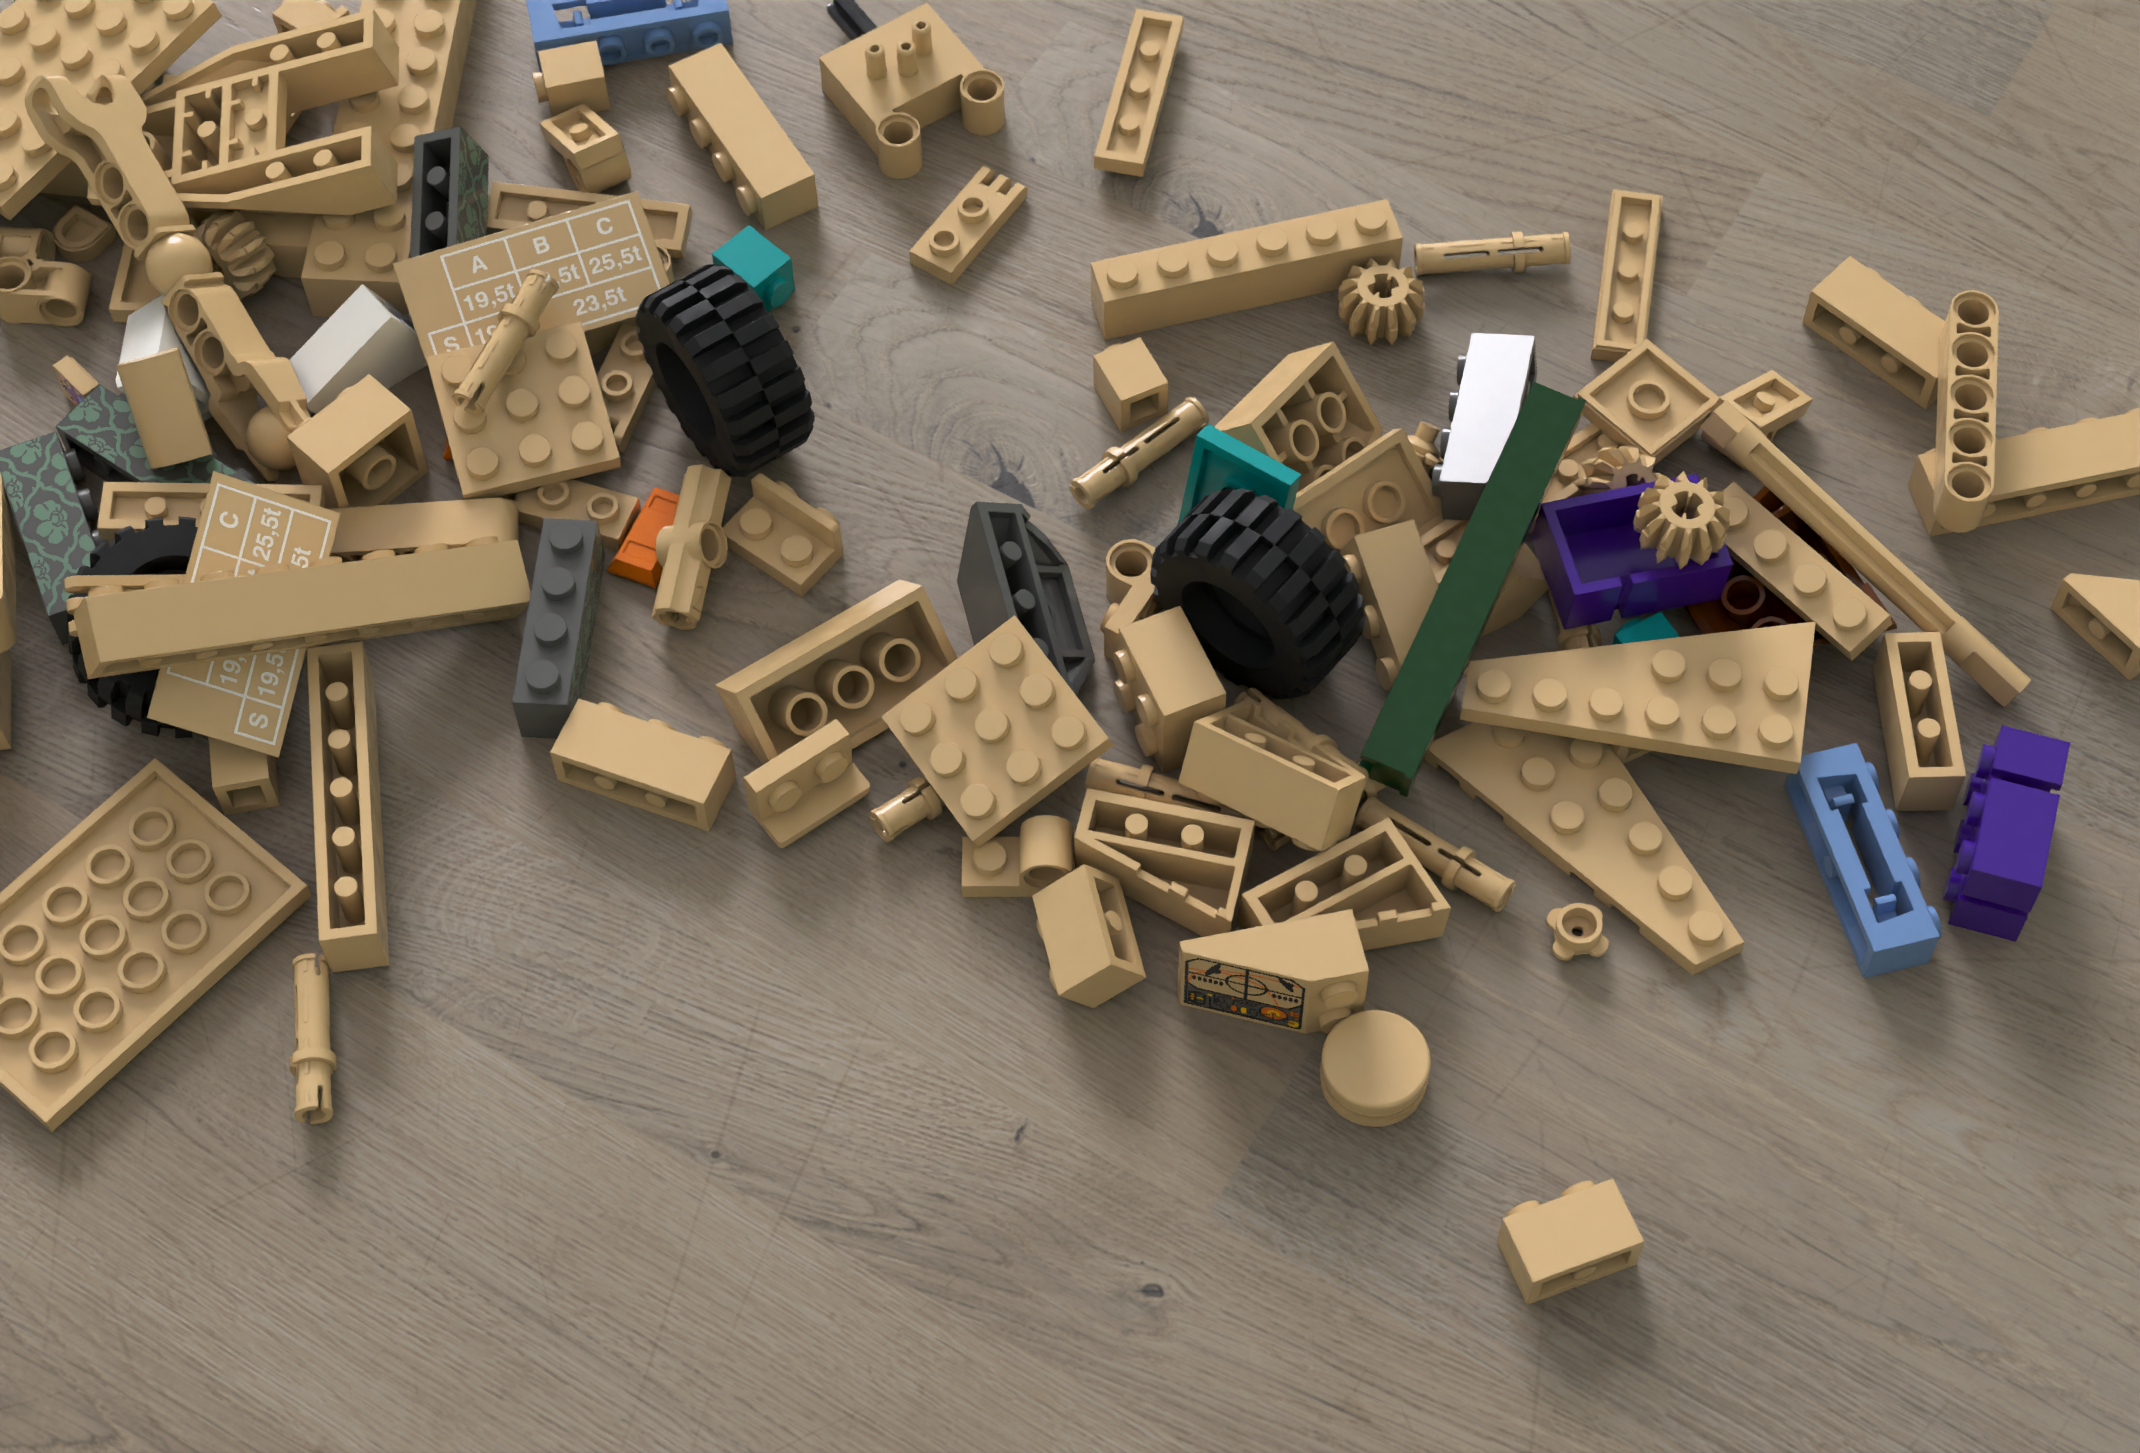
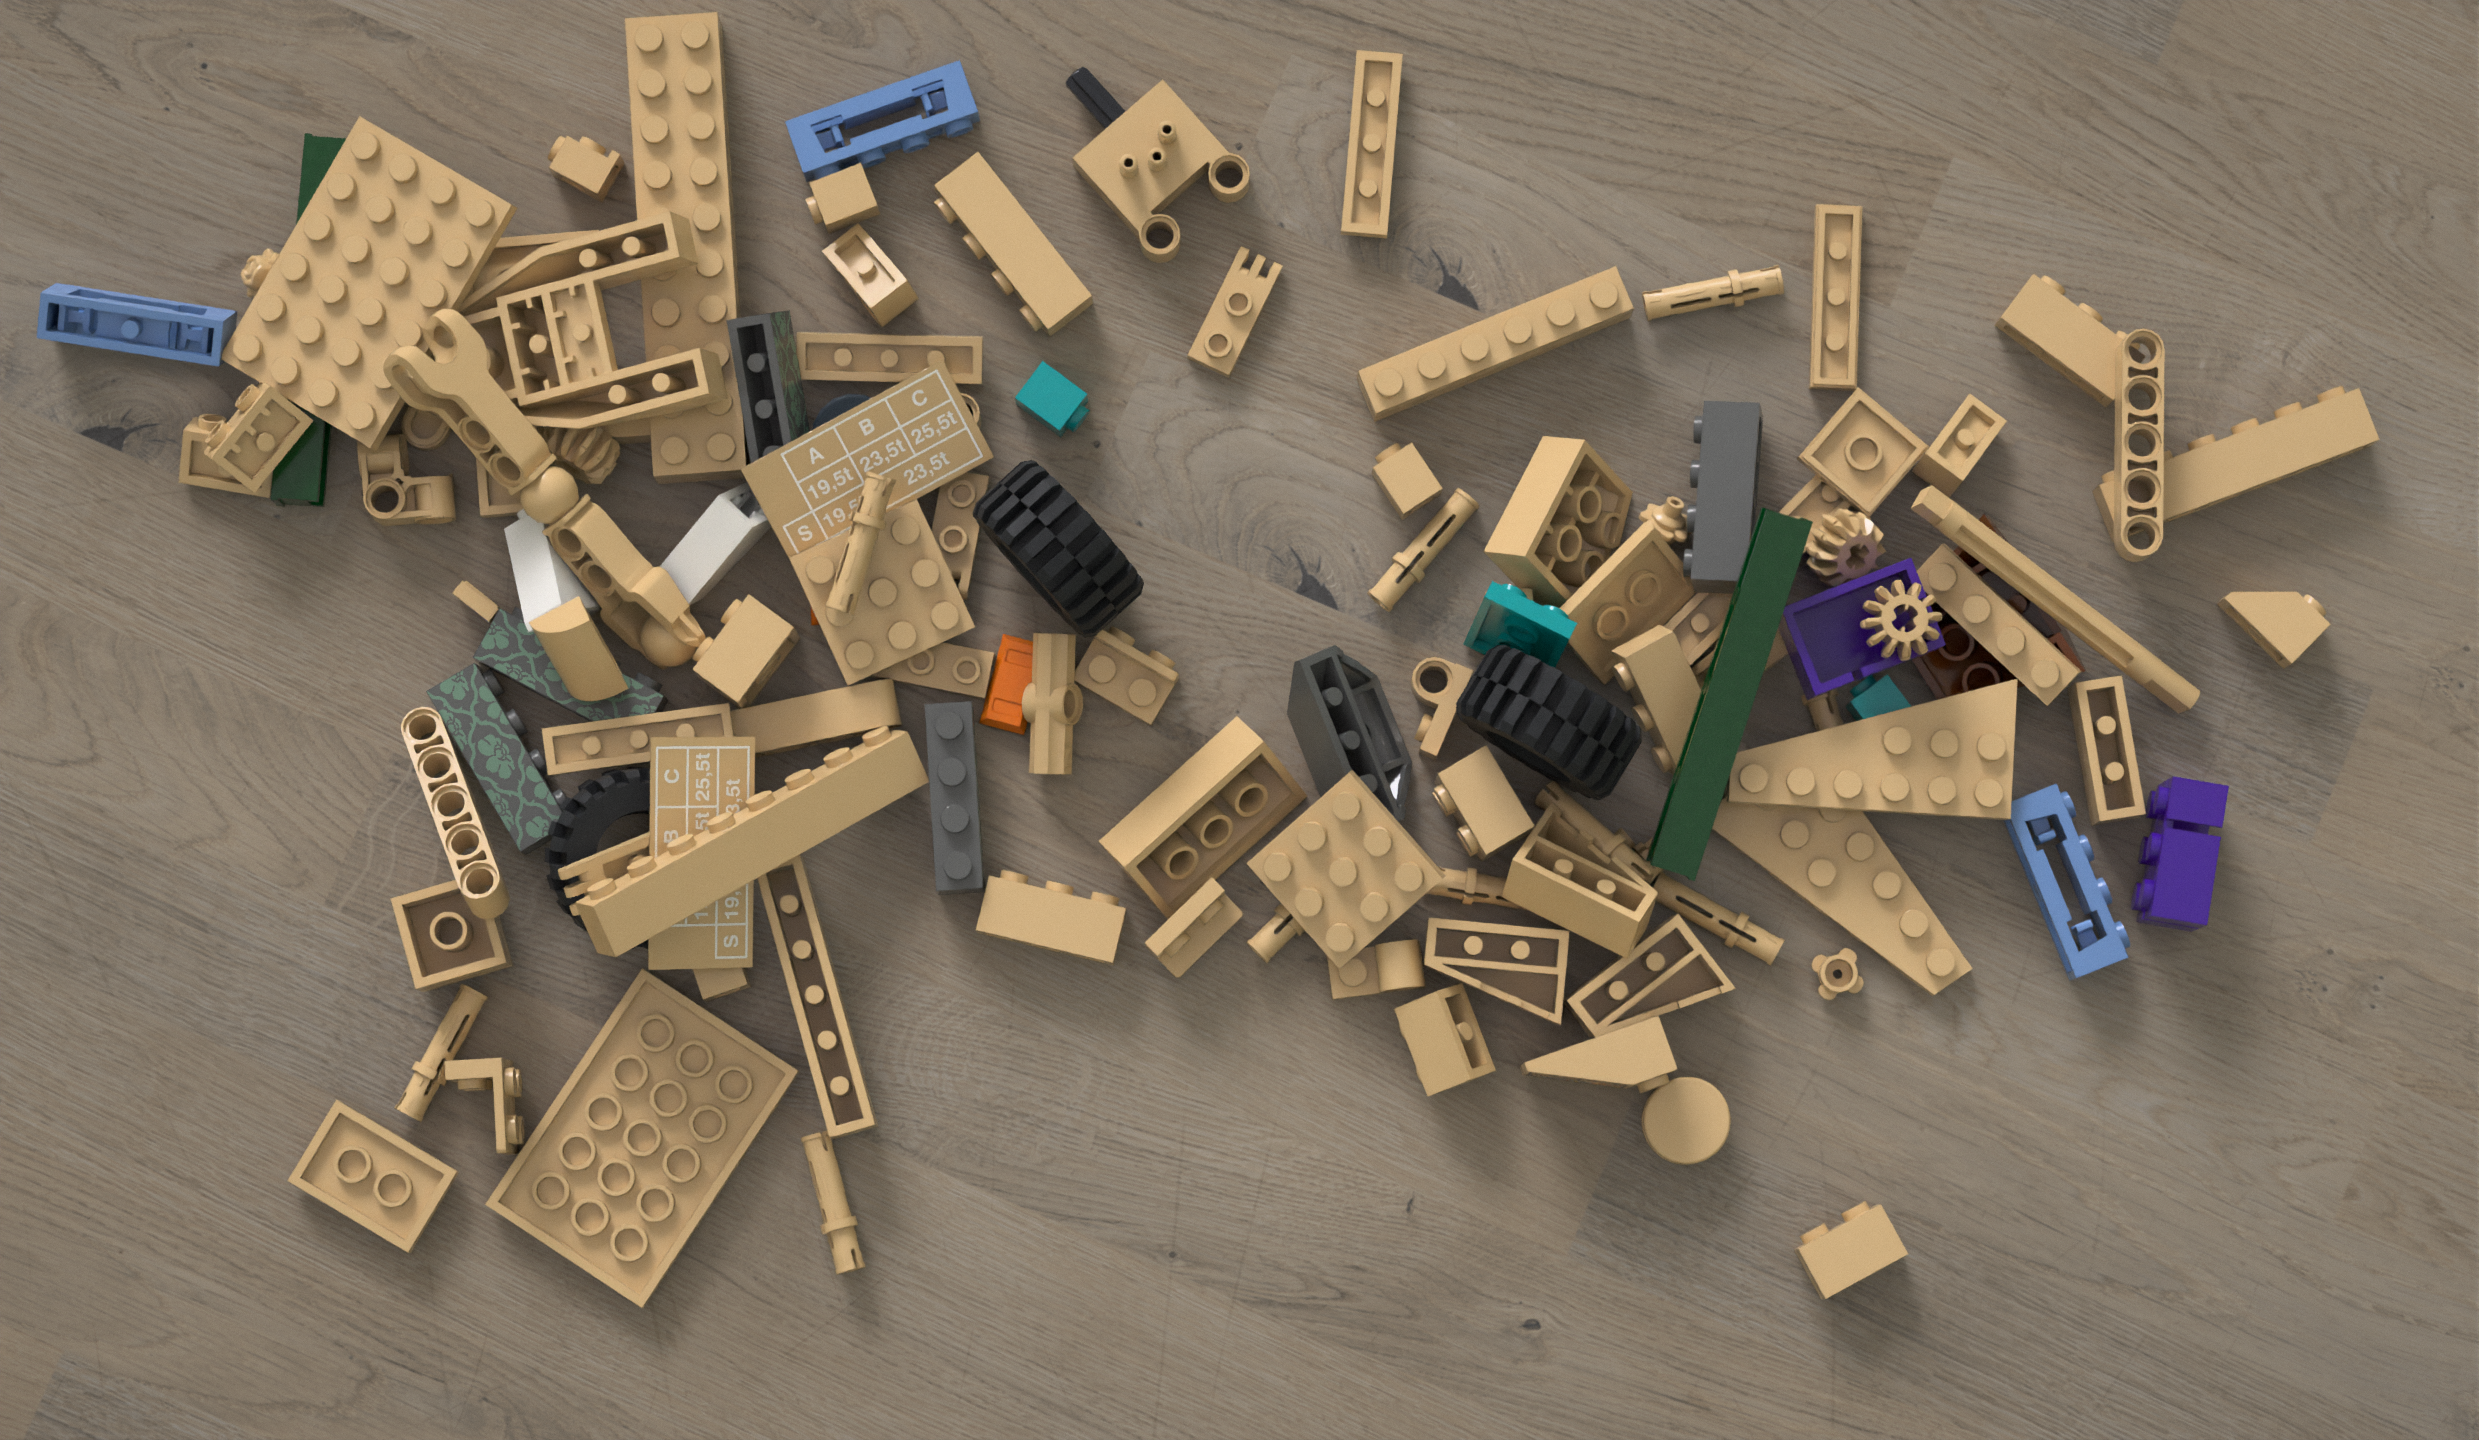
camera: 10 degrees left, 25 degrees up
tan gear [1338,258,1425,346] -> none

